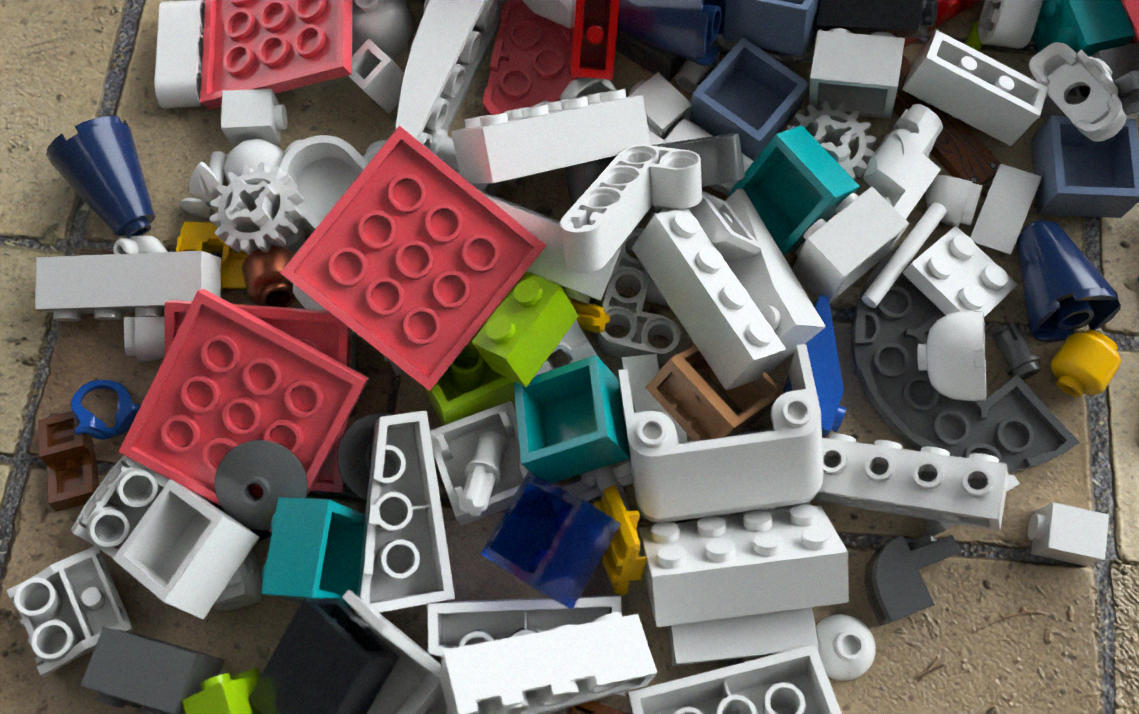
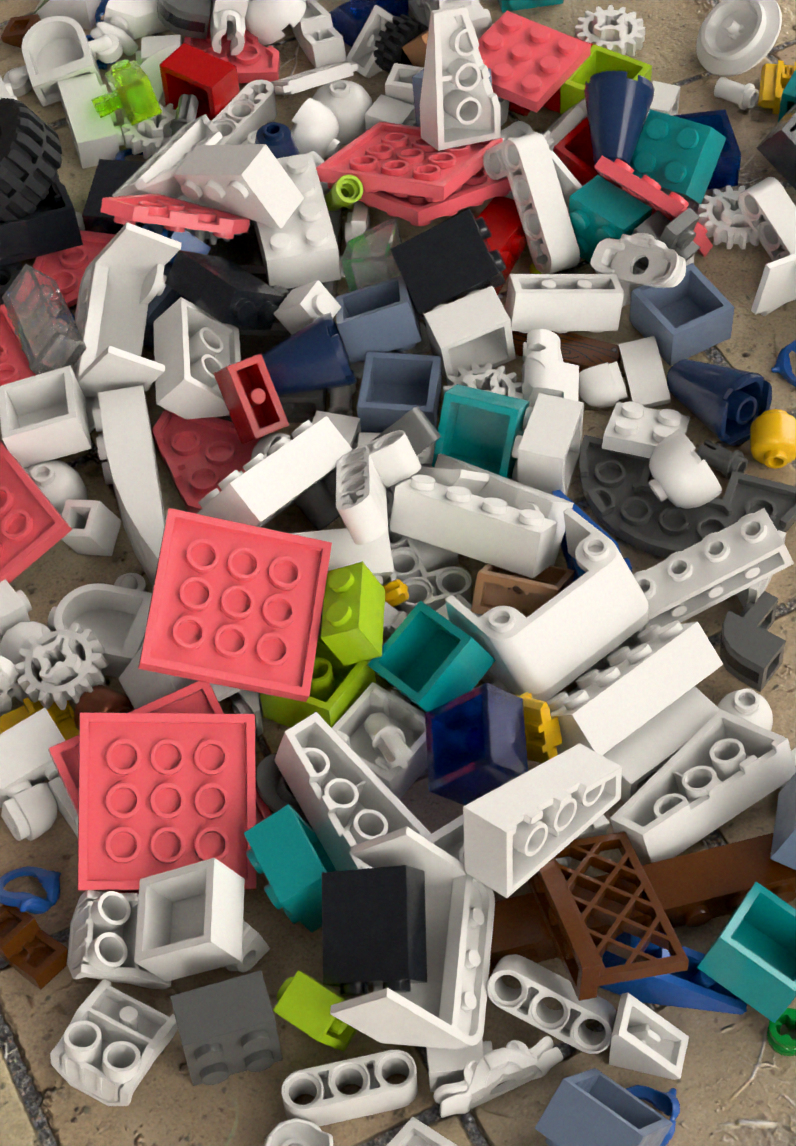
camera: 30 degrees left, 20 degrees down
dark grey dish [215,440,308,531] -> none
white bar [861,202,947,308] -> none

